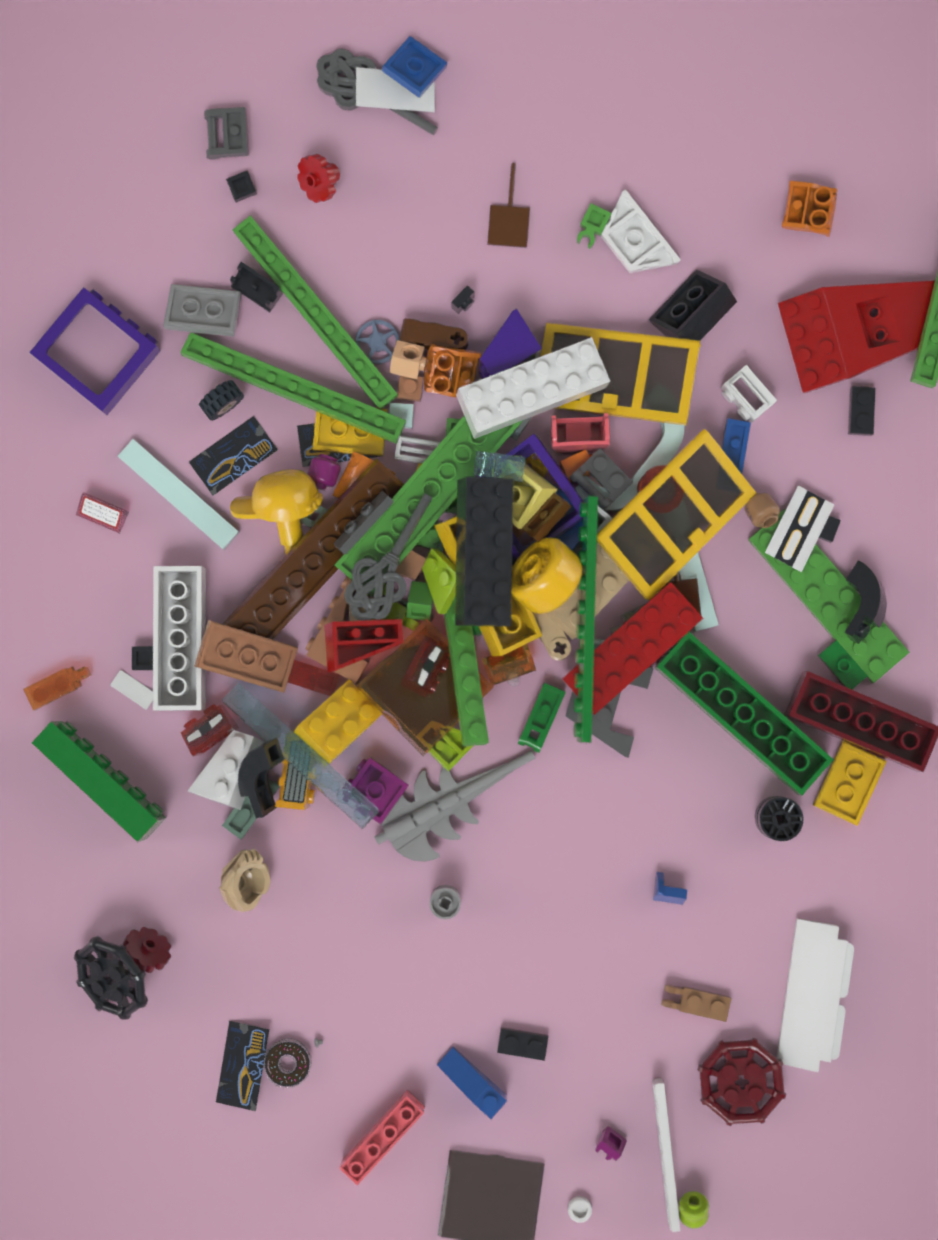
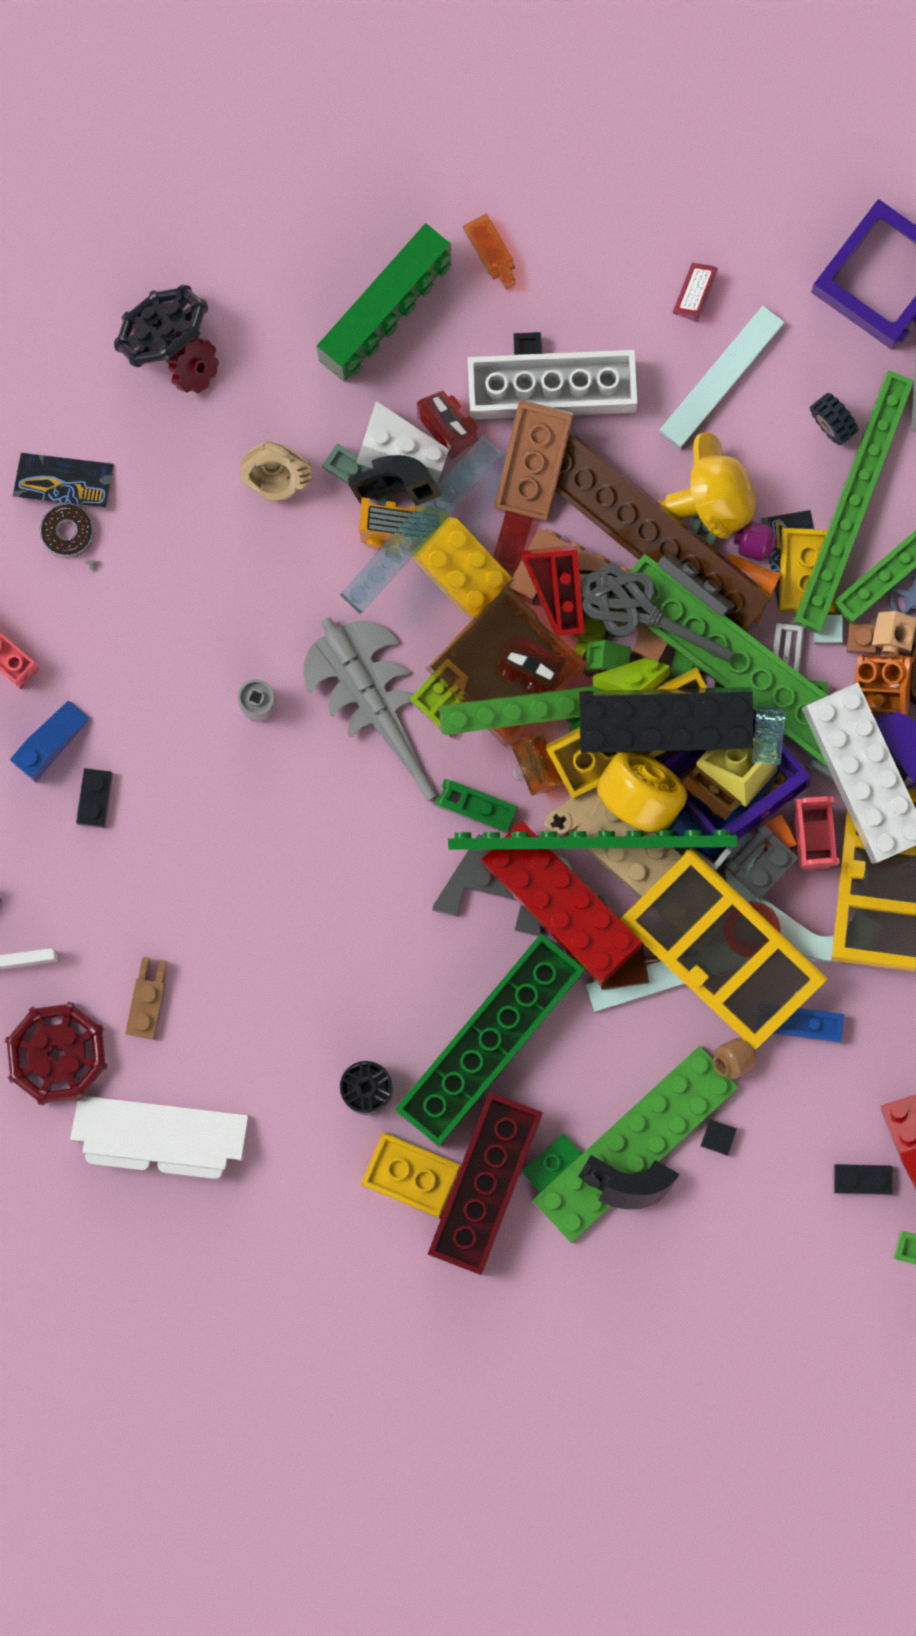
camera: 90 degrees right, 5 degrees down
white sticker [110,670,153,710] -> none
black sticker [189,416,278,496] -> none
magenta plate [342,757,409,825] -> none
blue tile [653,872,687,905] -> none
white window [721,365,777,423] -> none
sticker [765,485,834,572] -> none

